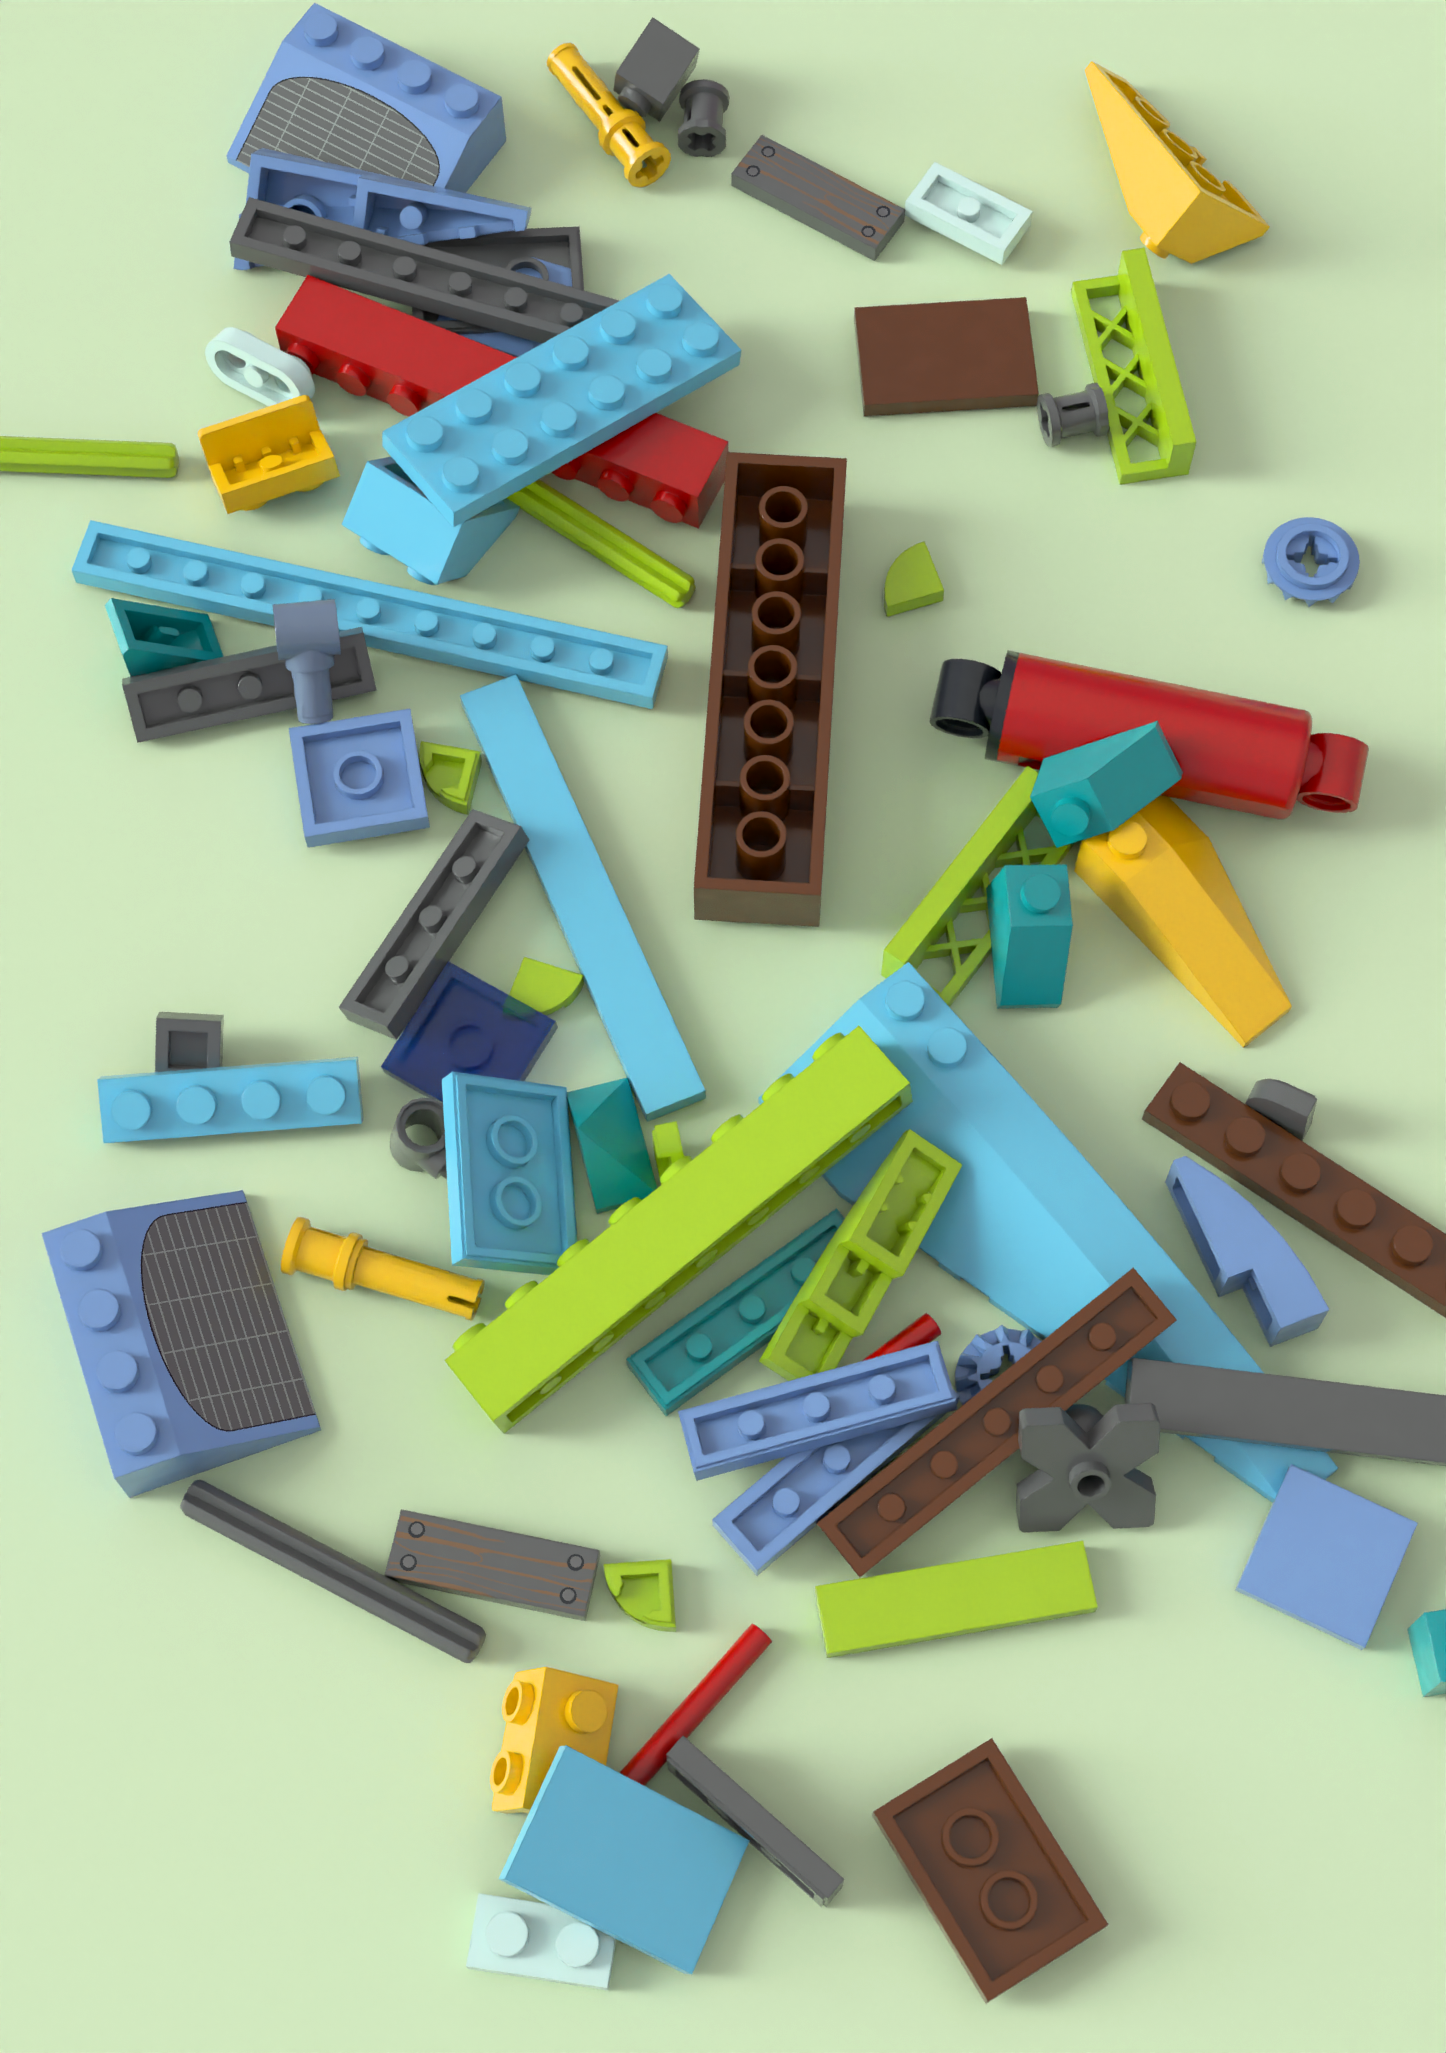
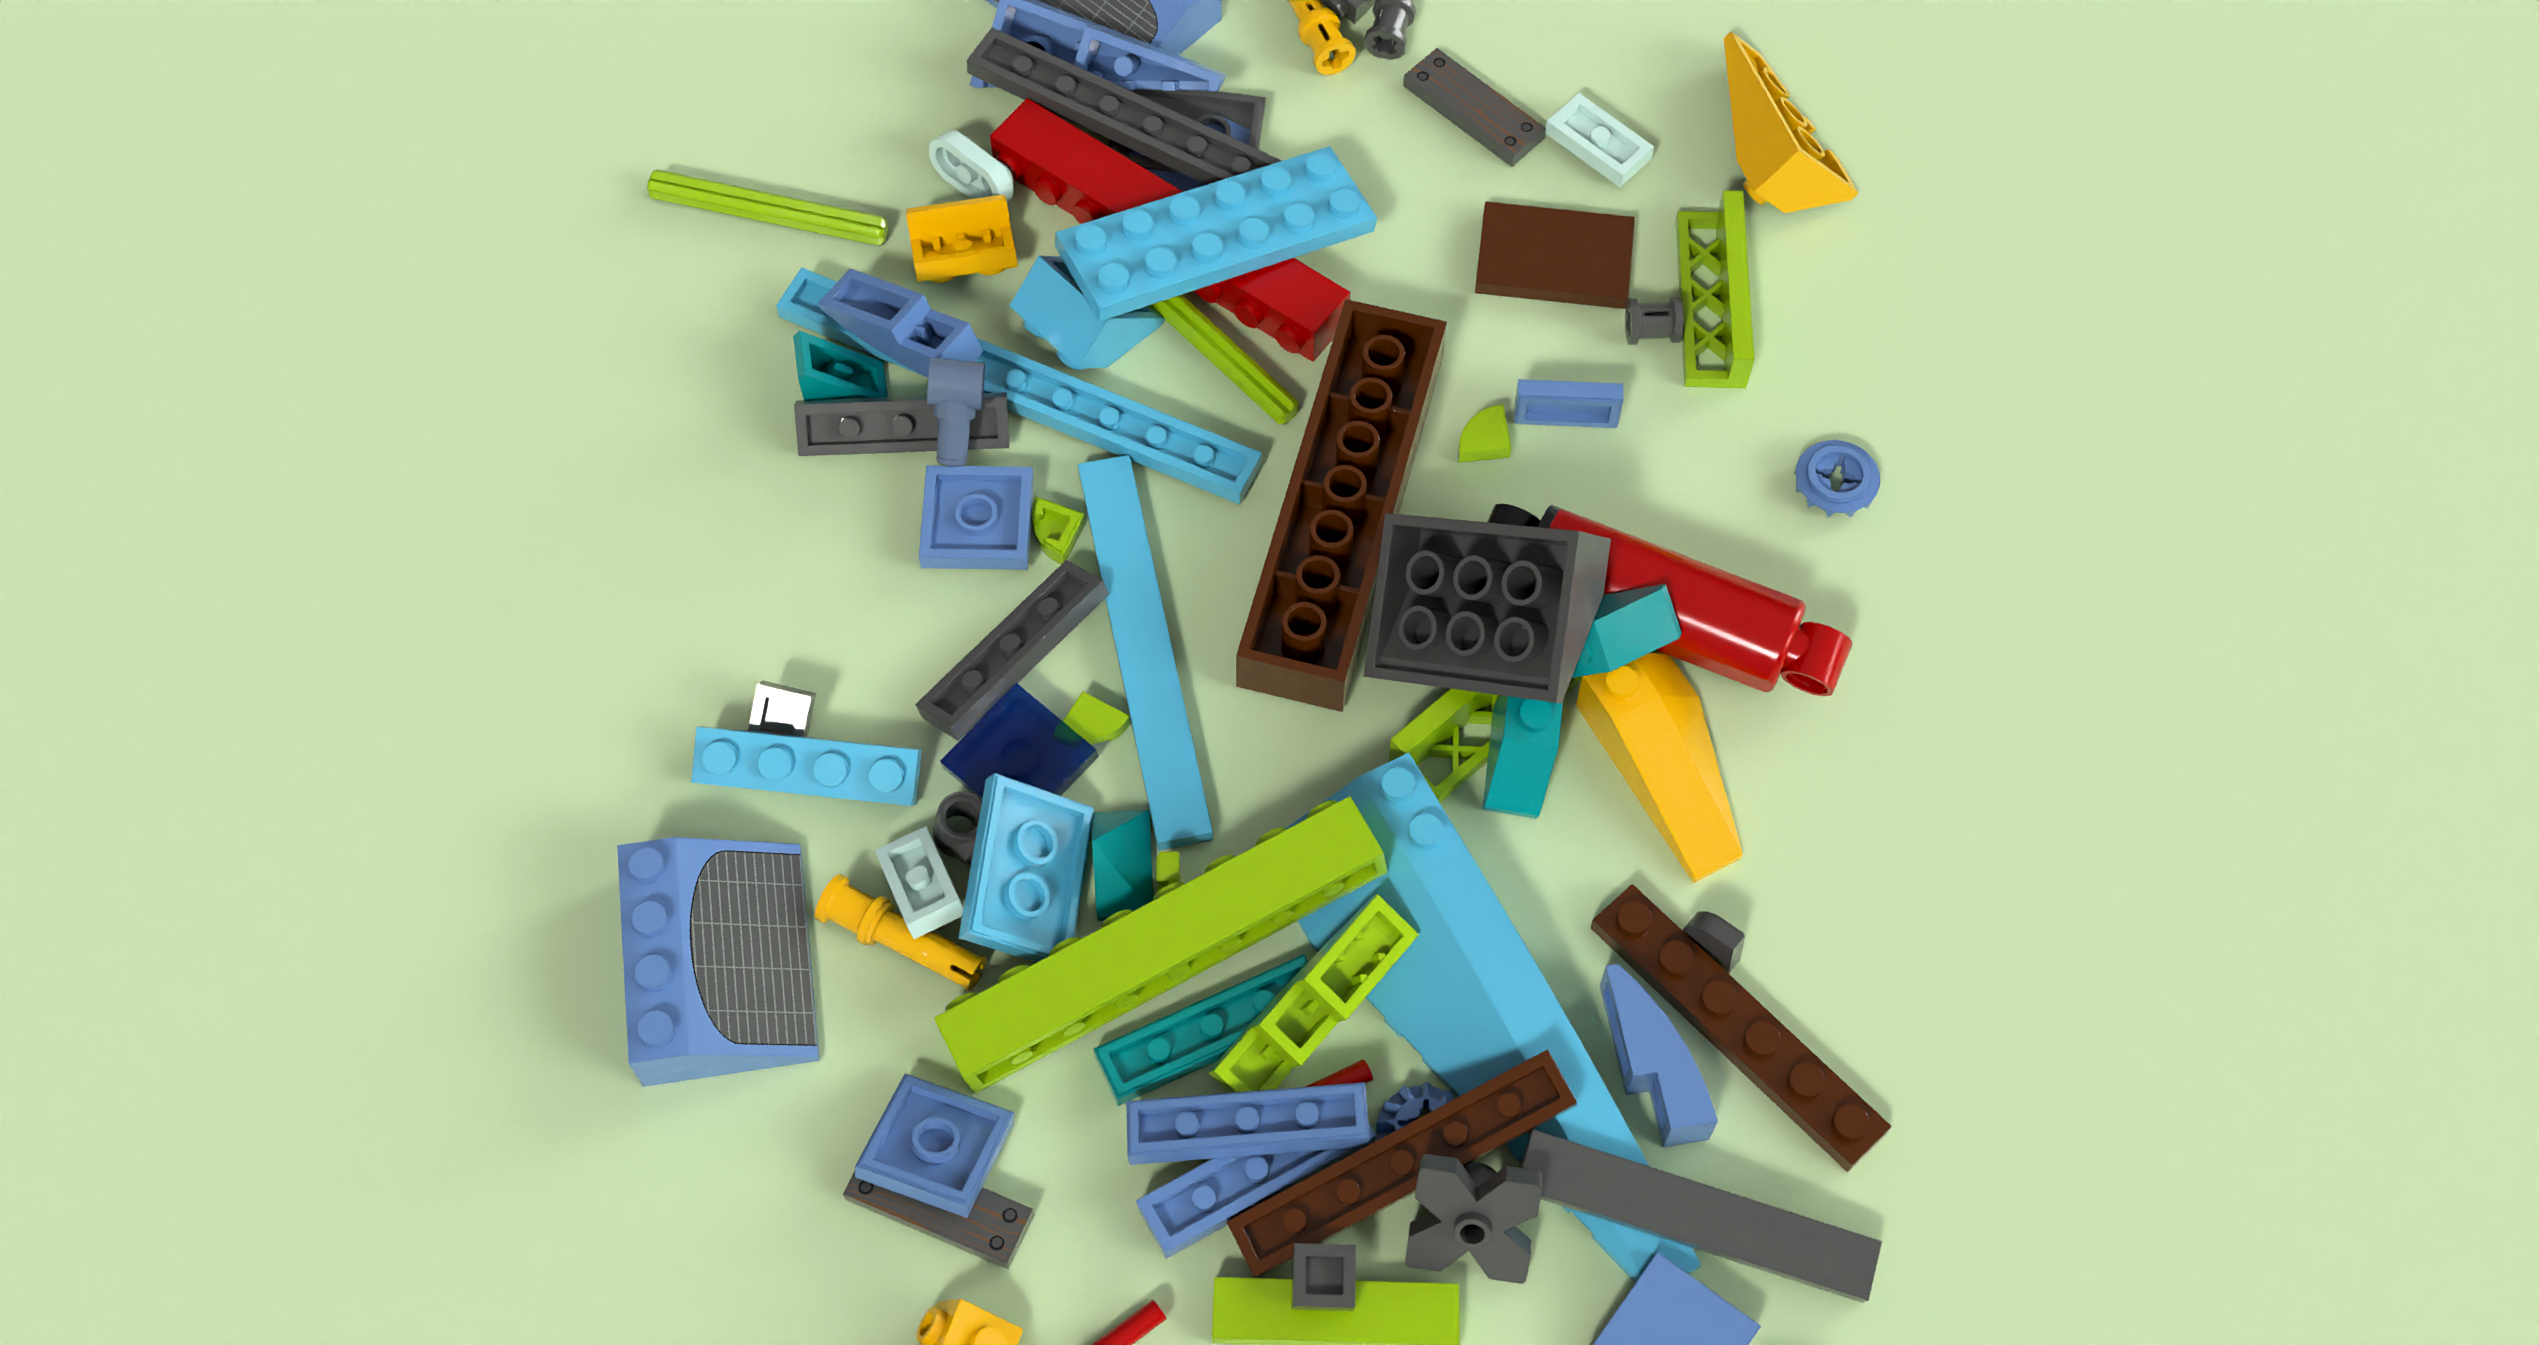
camera: 10 degrees right, 5 degrees down
dark grey axle [180,1480,486,1663] -> none
lime tile [603,1559,676,1632] -> none
none -> medium blue slope [818,268,983,378]
none -> medium blue tile [855,1073,1015,1218]
none -> light aqua plate [875,826,964,939]
none -> dark grey plate [1292,1243,1356,1311]
none -> dark grey slope [1363,513,1611,703]
none -> medium blue tile [1514,379,1624,428]

